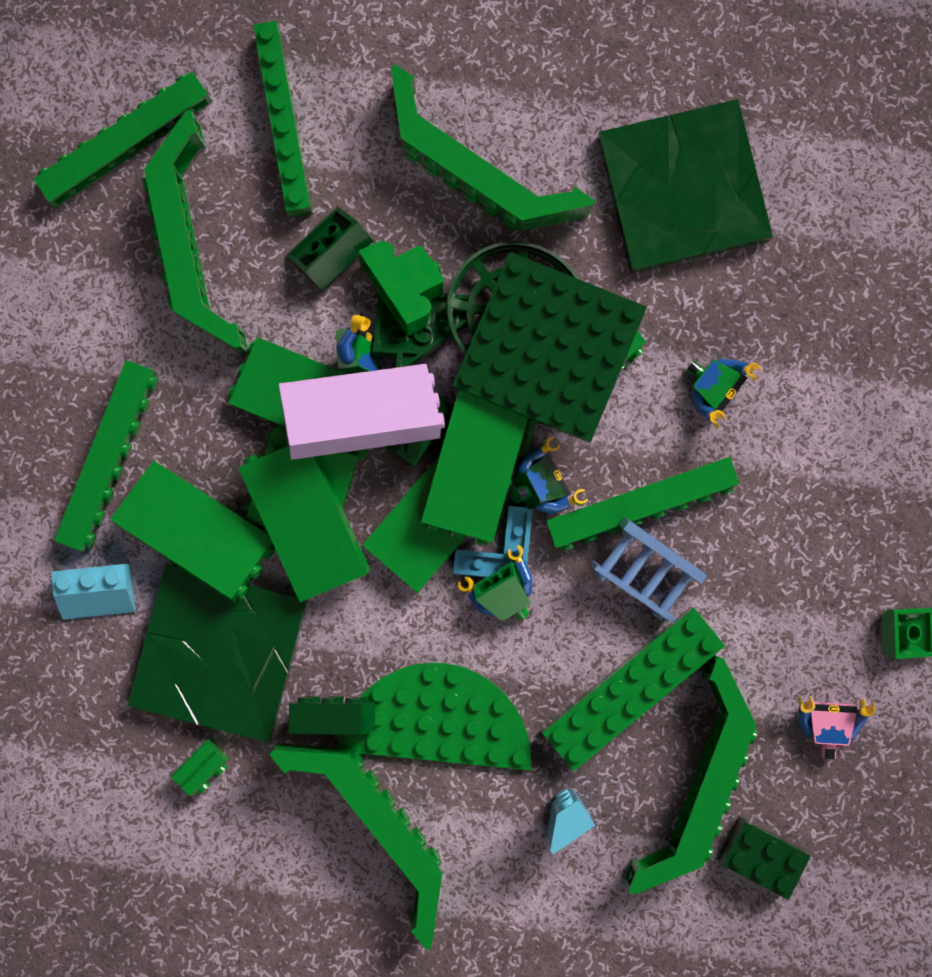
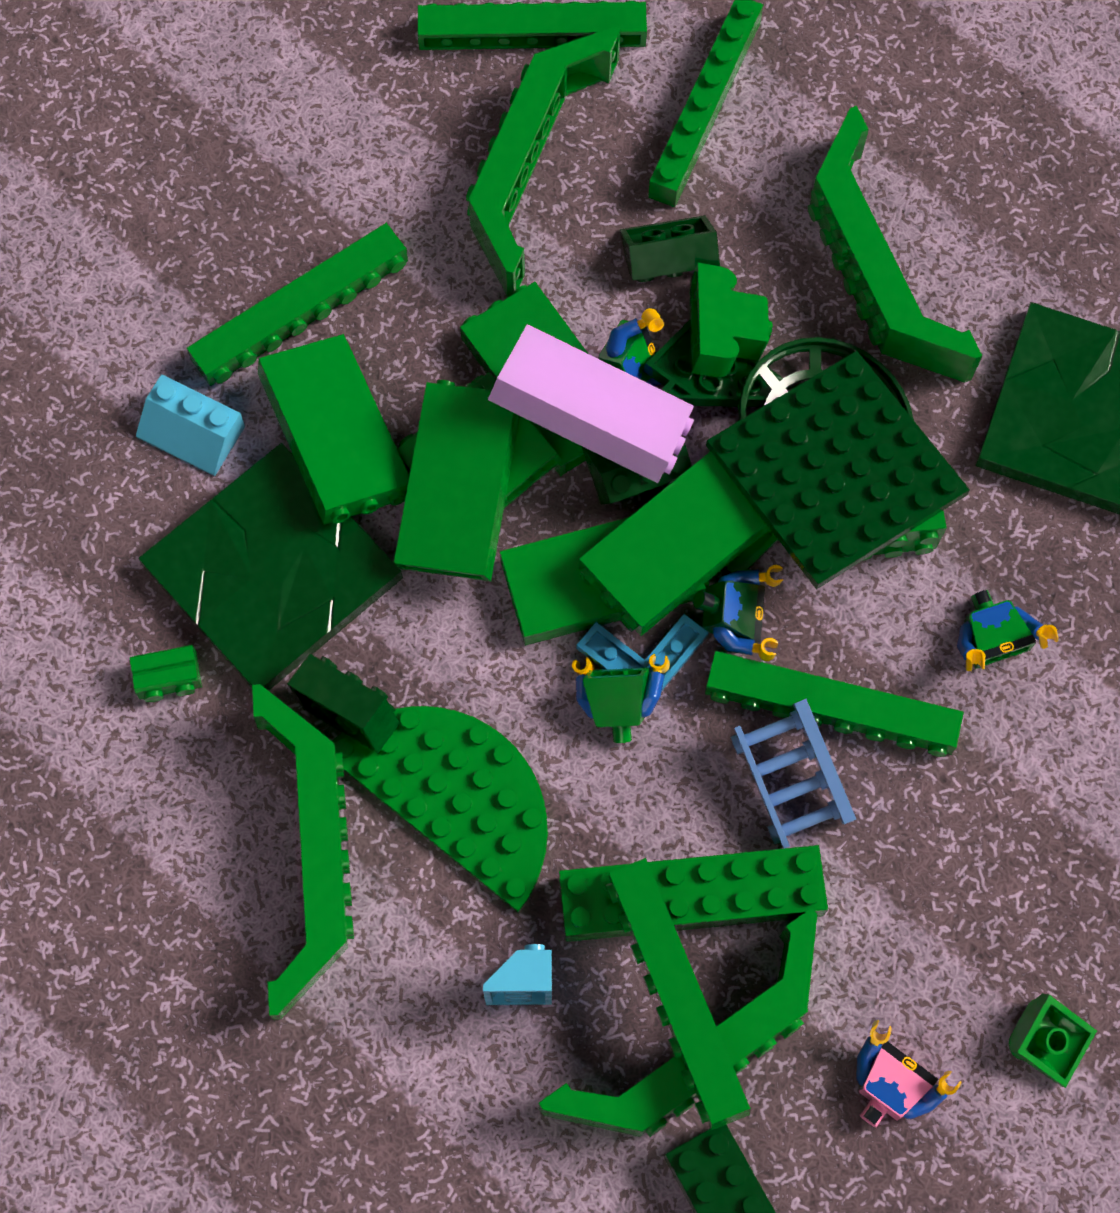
camera: 30 degrees right, 15 degrees down
none -> green brick [605,858,751,1130]

